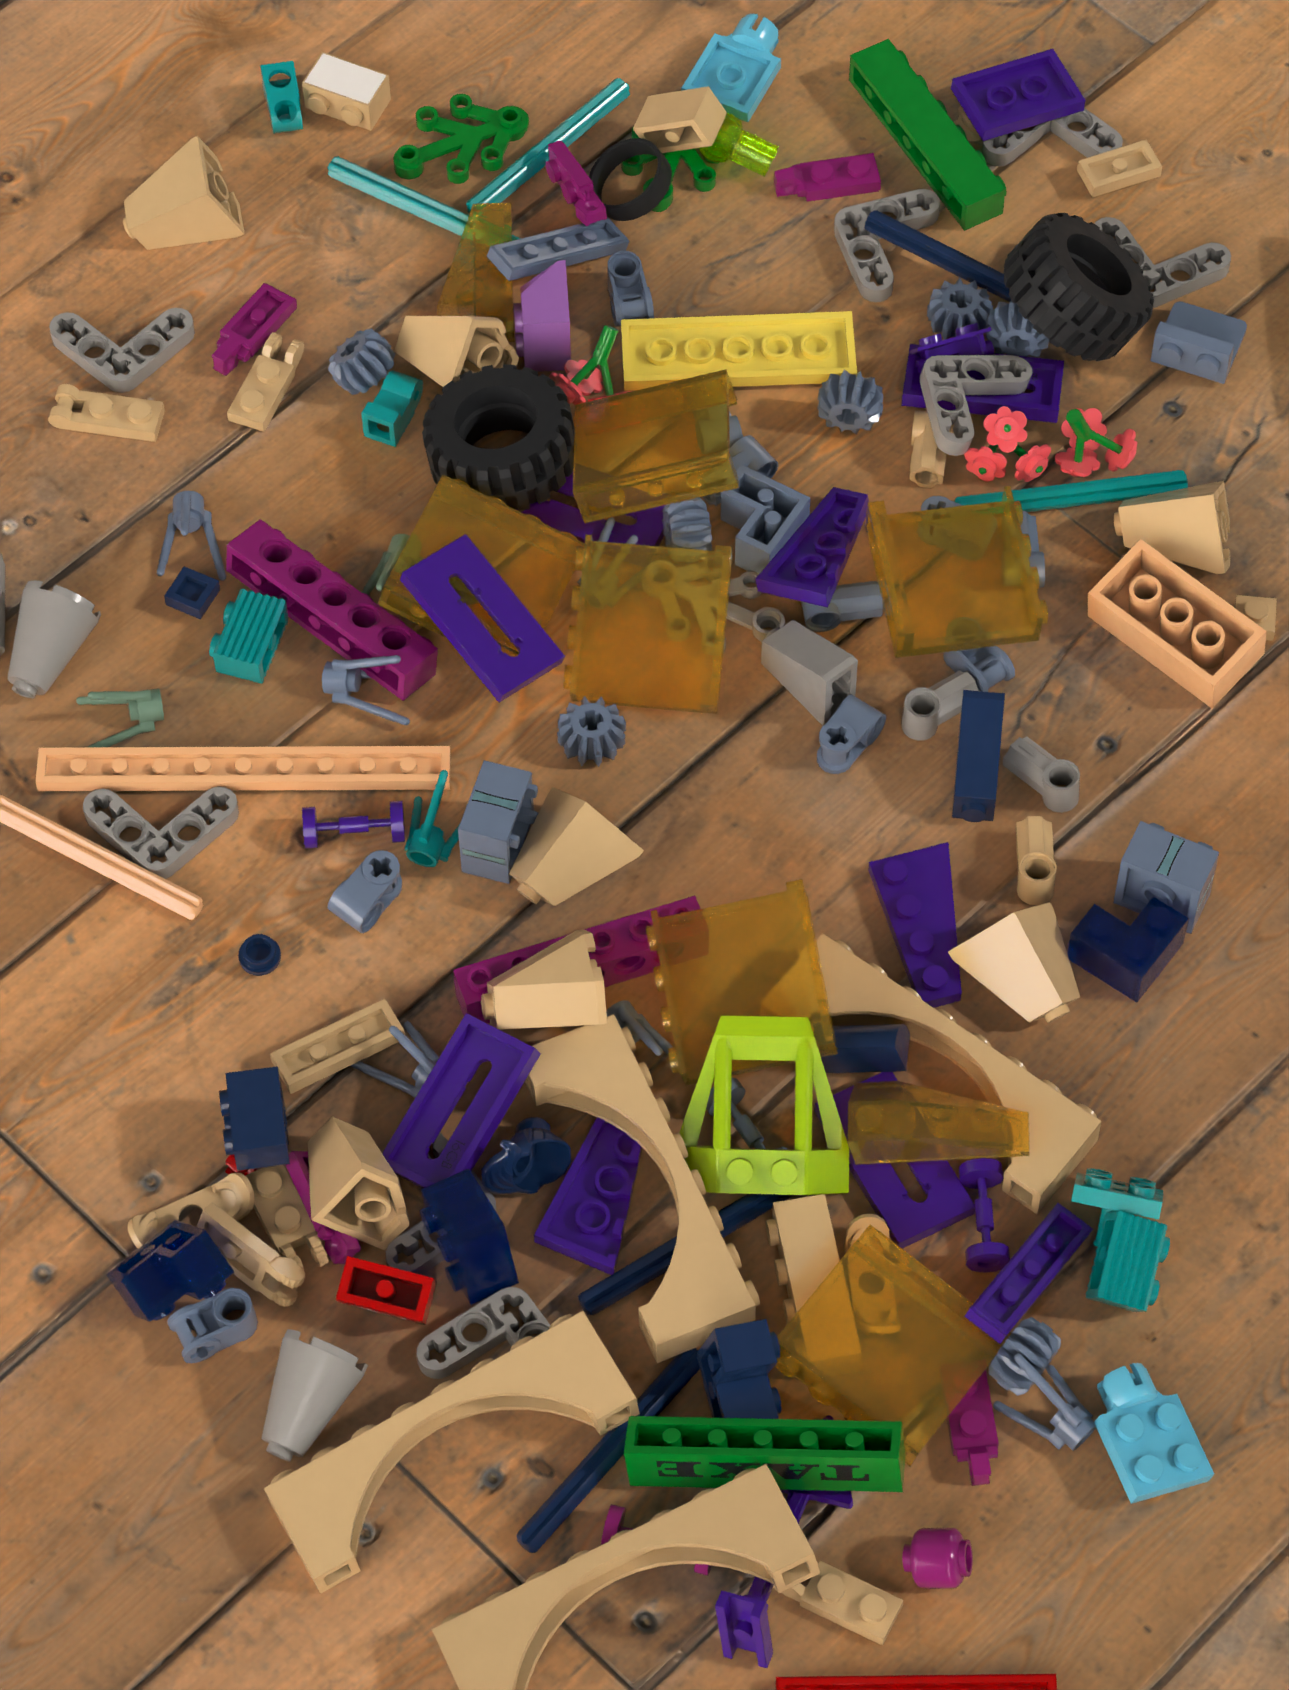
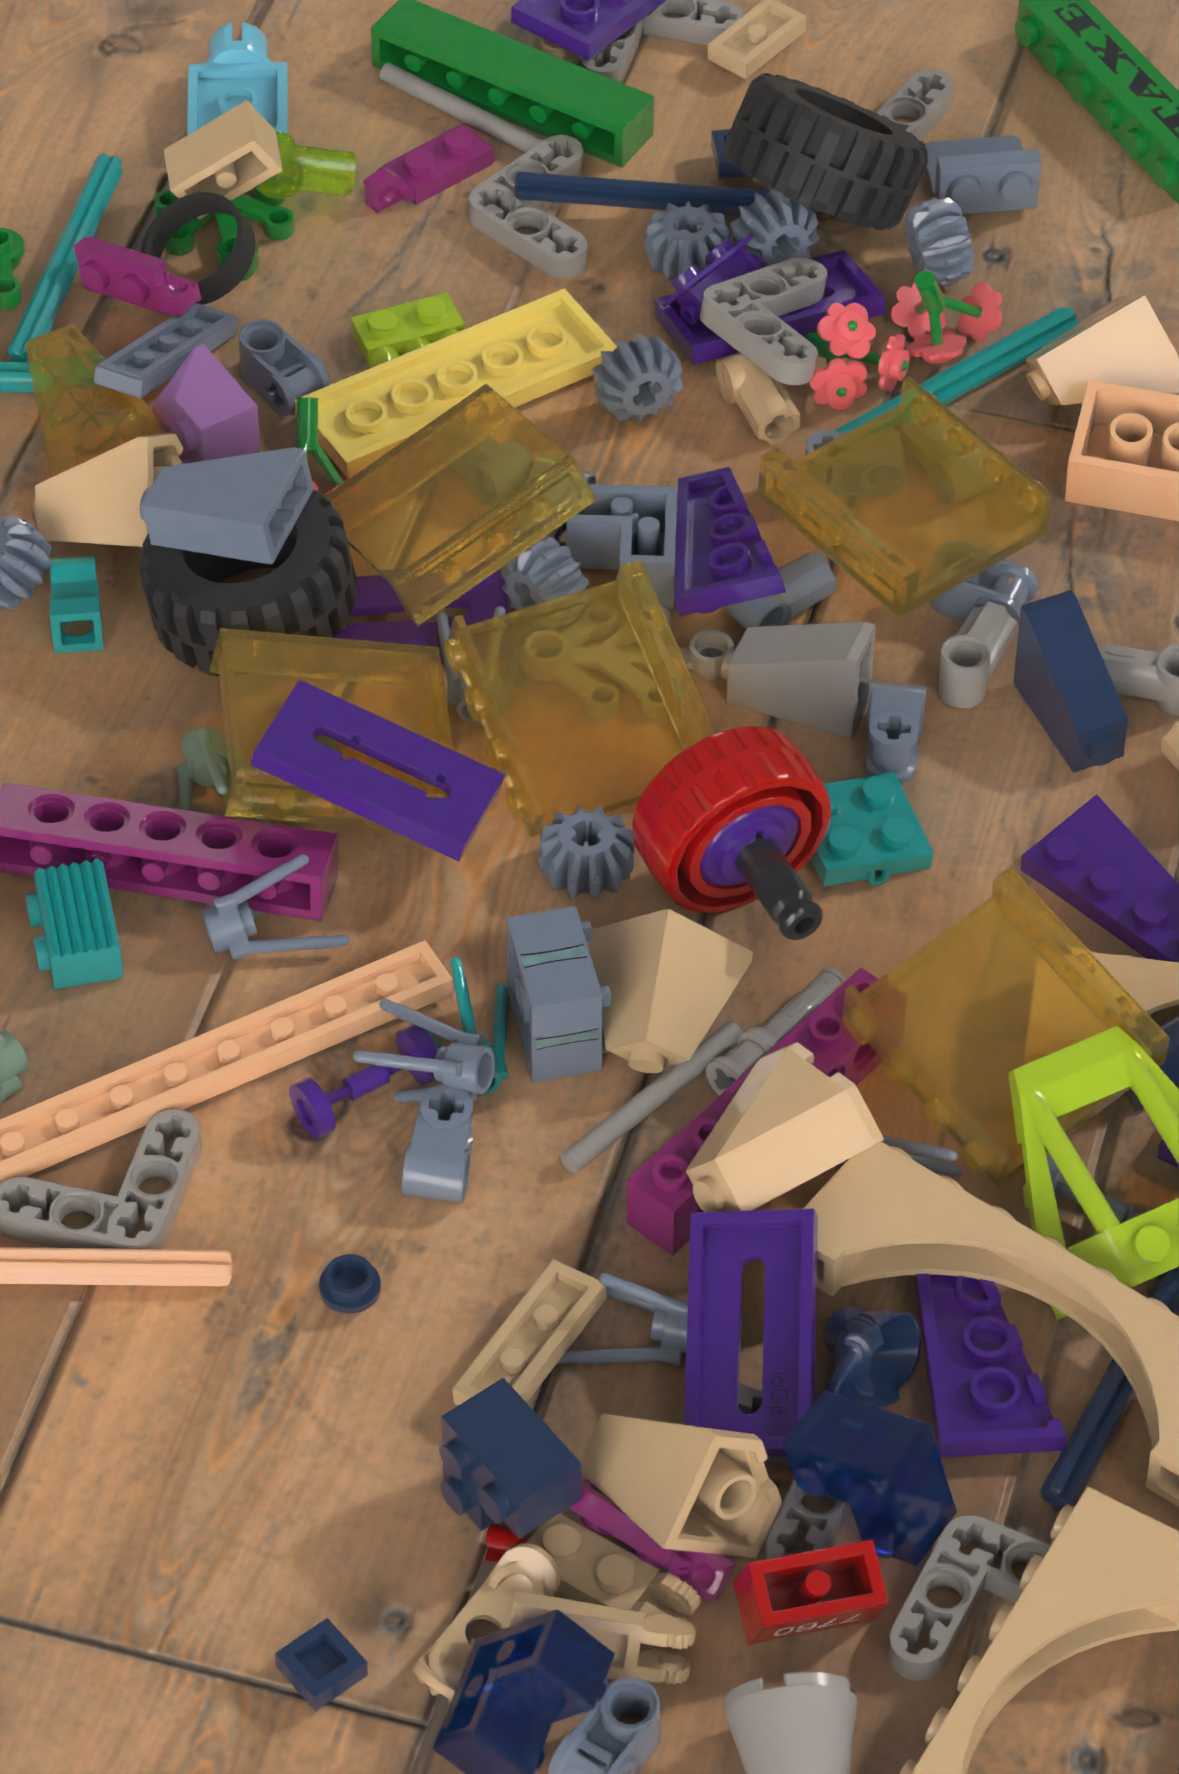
camera: 30 degrees left, 10 degrees down
none -> sand blue slope [140,447,314,565]
none -> dark blue plate [275,1618,368,1711]
none -> lime plate [350,292,465,368]
none -> sand blue plant [353,998,495,1103]
none -> light grey bar [379,62,544,153]
none -> light grey bar [560,1021,743,1174]
none -> red wheel [632,726,831,940]
none -> light grey pin [706,967,846,1096]
none -> teal plate [811,772,934,887]
none -> sand blue gear [904,197,975,287]

